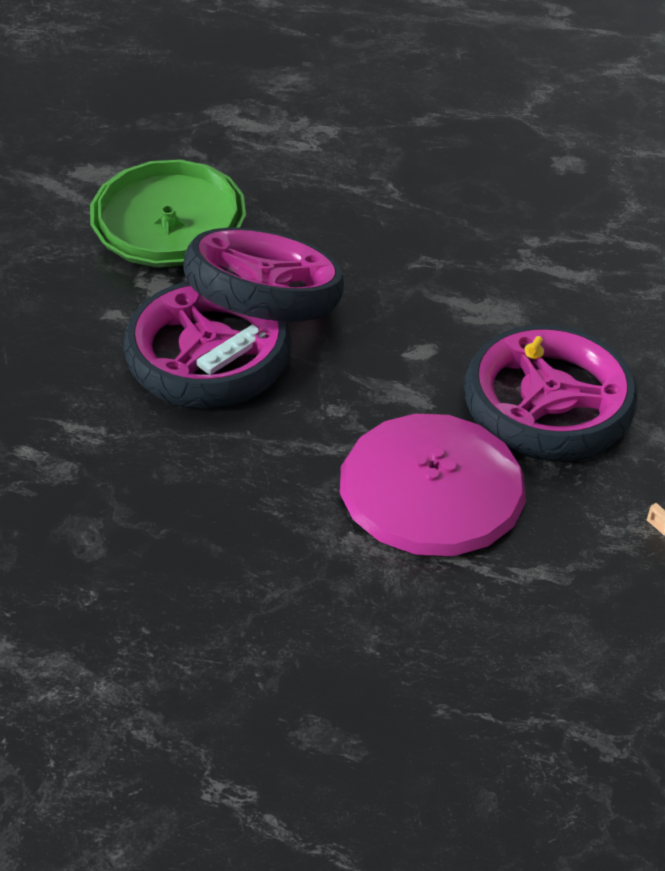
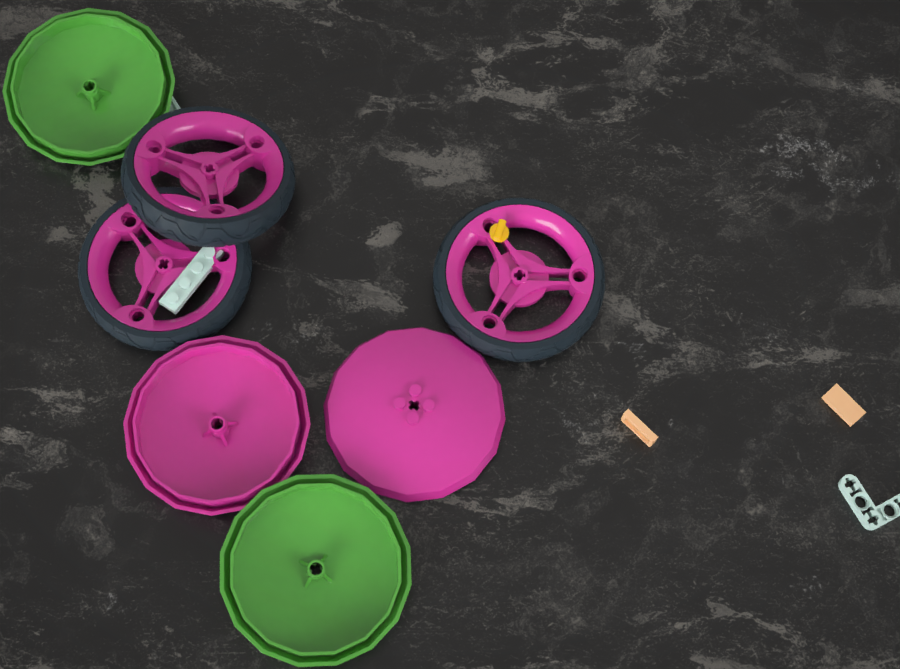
camera: 10 degrees left, 25 degrees up
none -> dark pink container [123,335,311,516]
none -> bright green container [220,474,412,667]

